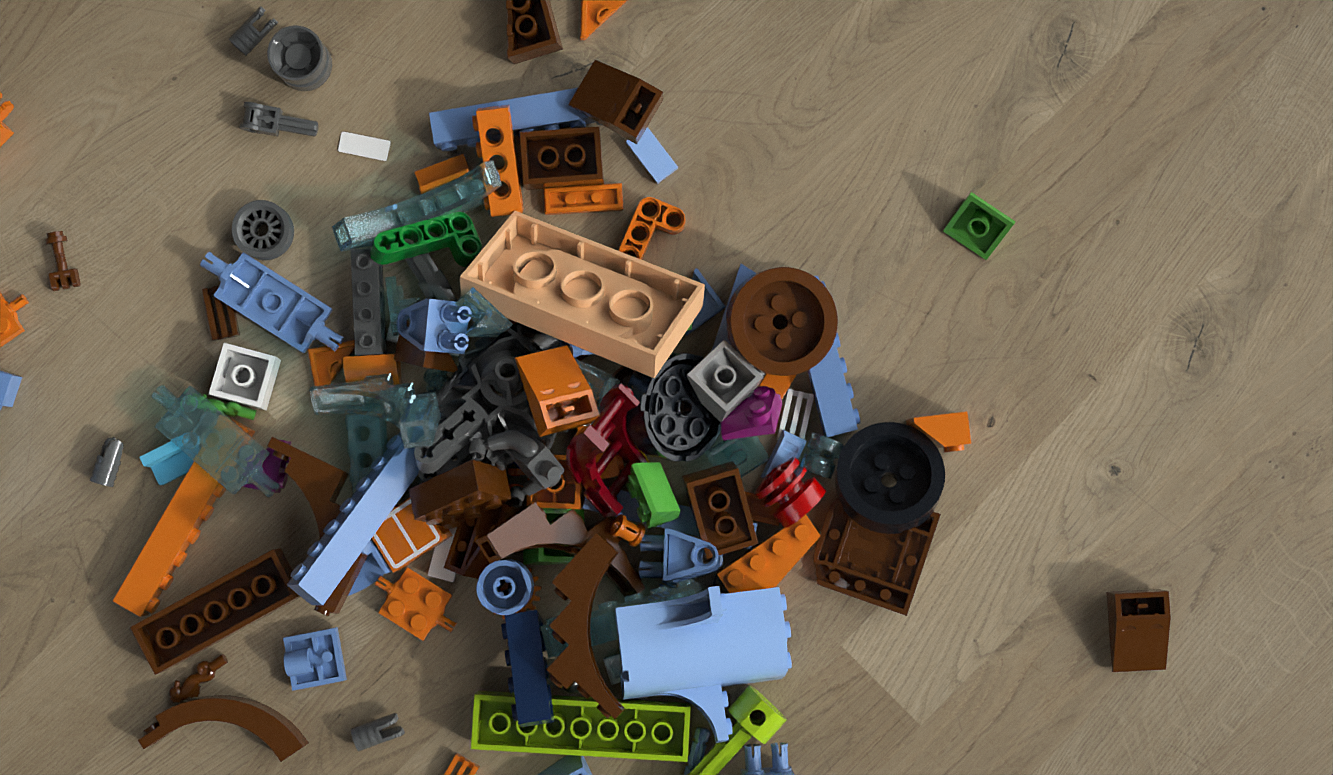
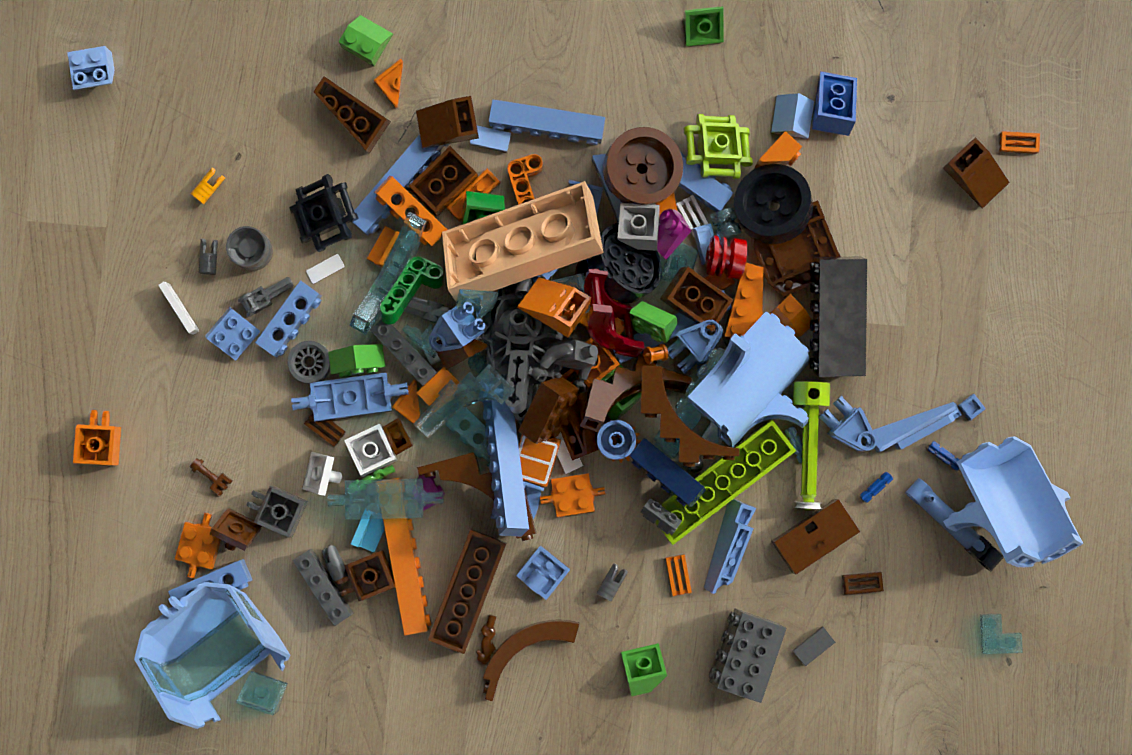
camera: 45 degrees left, 0 degrees up
none -> white tile [158,282,199,335]
none -> medium blue plate [205,307,260,361]
none -> reddish brown tile [210,508,262,551]
none -> dark grey hinge [246,486,308,537]
none -> medium blue brick [255,280,322,357]
none -> black brick [289,174,359,252]
none -> dark grey brick [292,549,354,626]
none -> white tile [302,452,342,496]
none -> bright green brick [328,344,385,377]
none -> reddish brown hinge [336,550,395,601]
none -> reddish brown slope [382,418,414,455]
none -> green slope [461,191,505,225]
none -> medium blue brick [489,99,605,145]
none -> dark grey hinge [641,498,682,535]
none -> lime brick [683,114,753,179]
none -> orange slope [769,294,811,337]
none -> light blue slope [771,93,814,139]
none -> black brick [809,256,867,377]
none -> blue slope [812,71,857,136]
none -> orange tile [999,131,1040,154]

